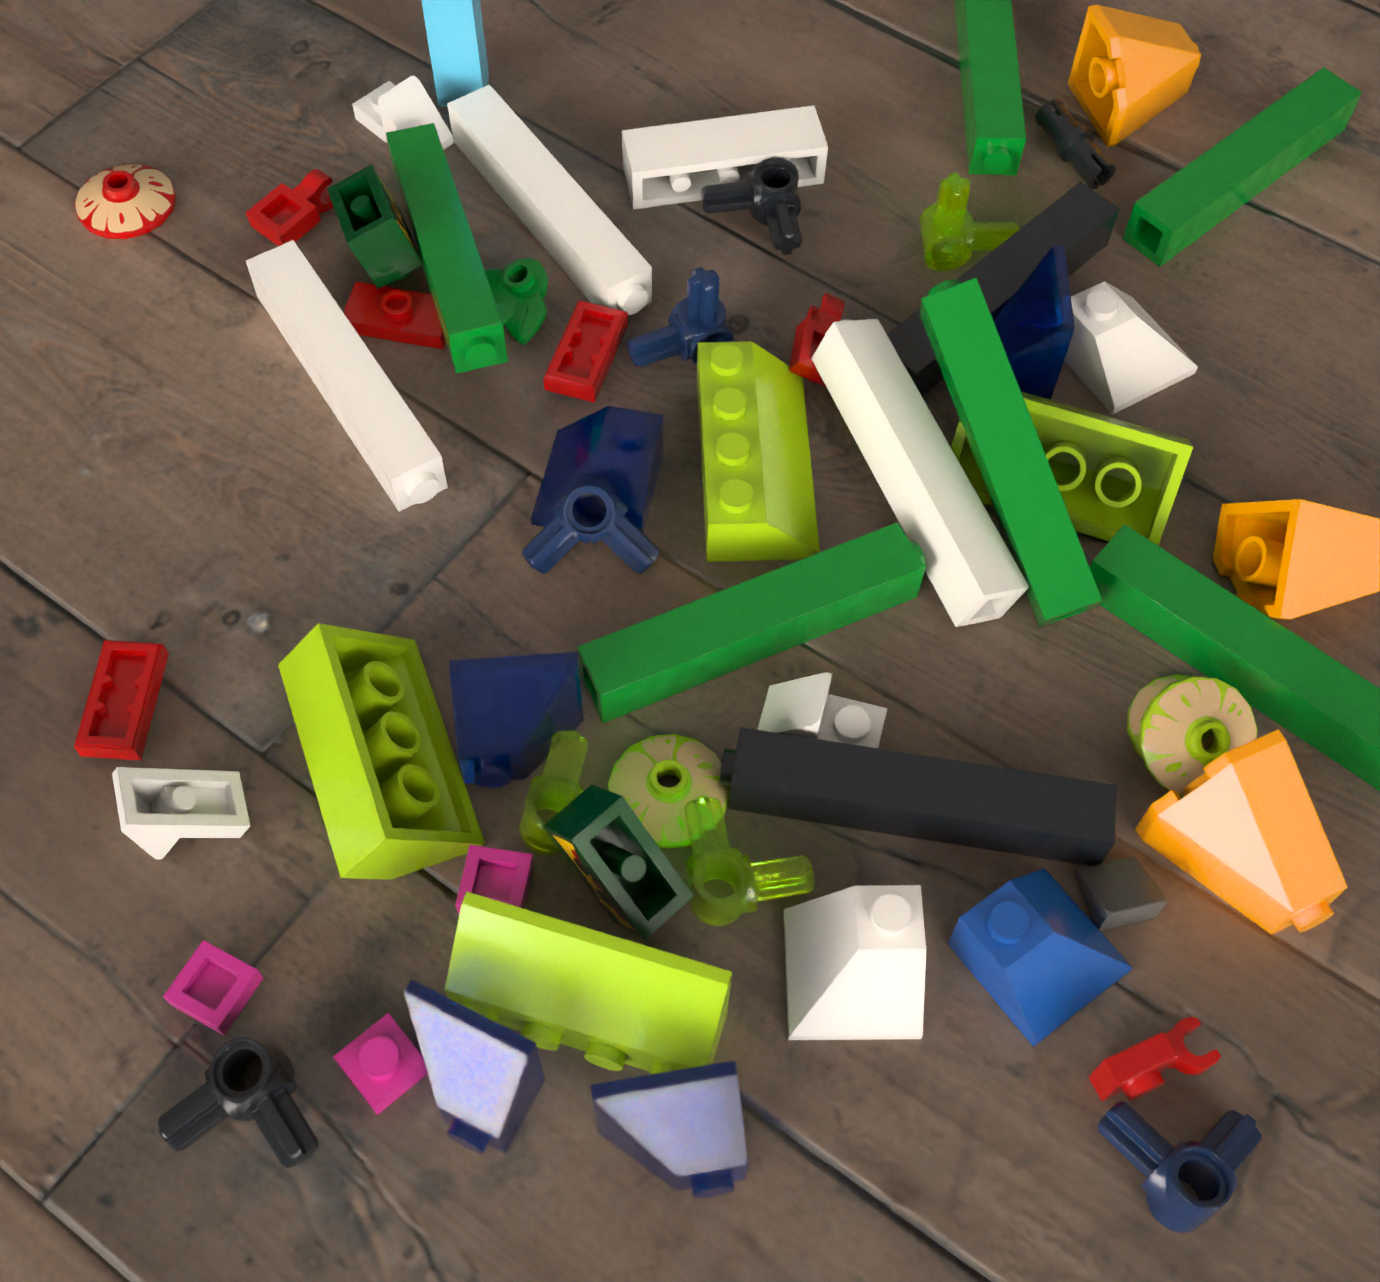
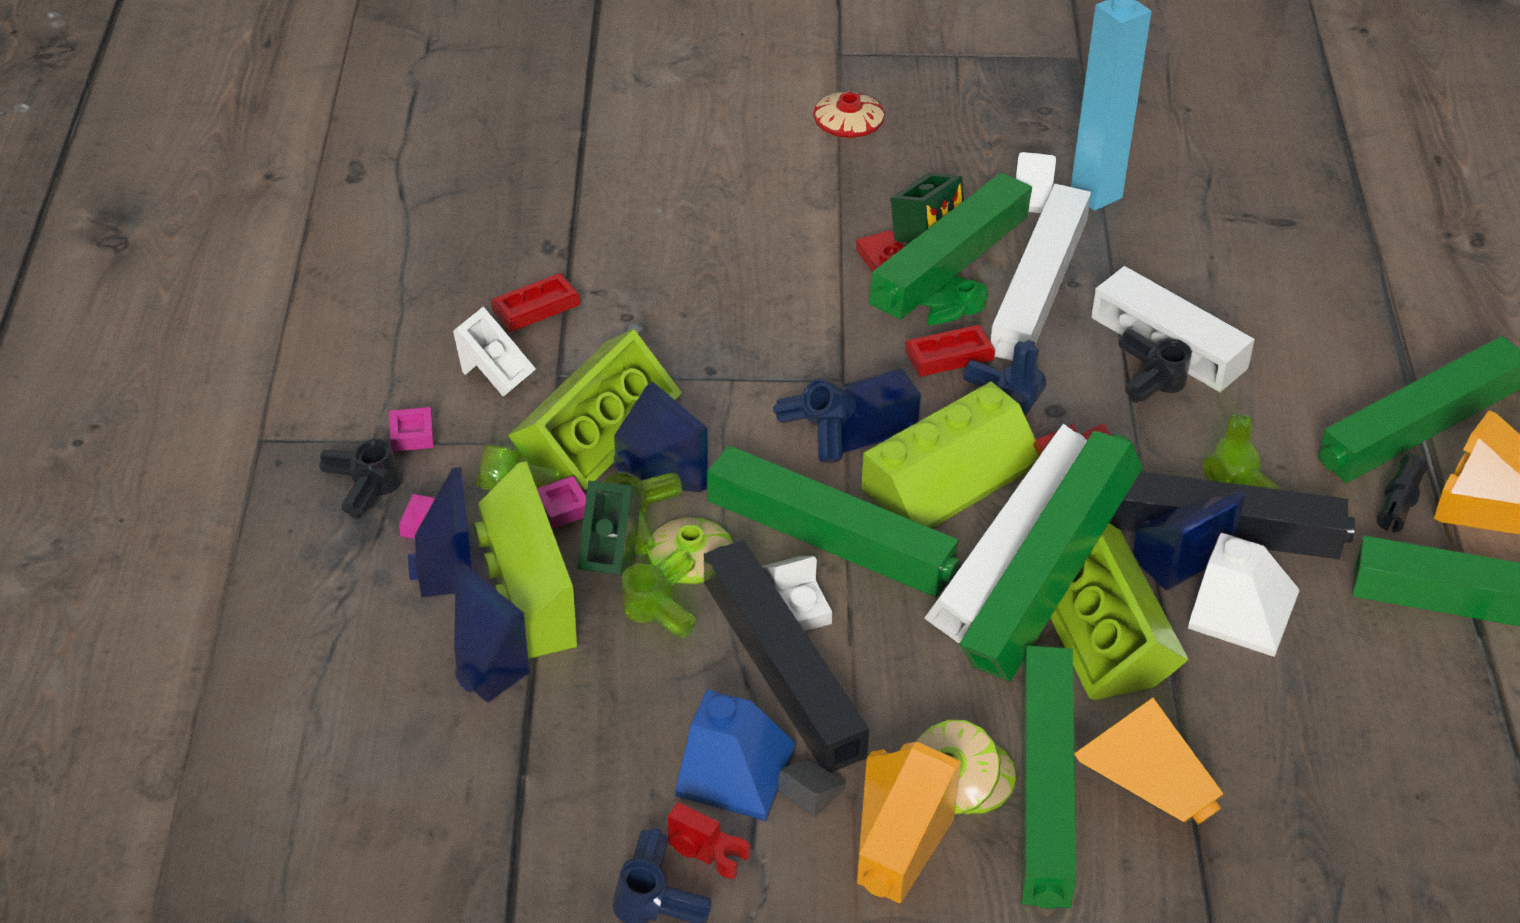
camera: 55 degrees right, 15 degrees down
red plate [245,169,334,246] -> none
white brick [246,240,448,512] -> none
white slope [783,885,926,1040] -> none
none -> clear neon green axle [475,444,561,491]

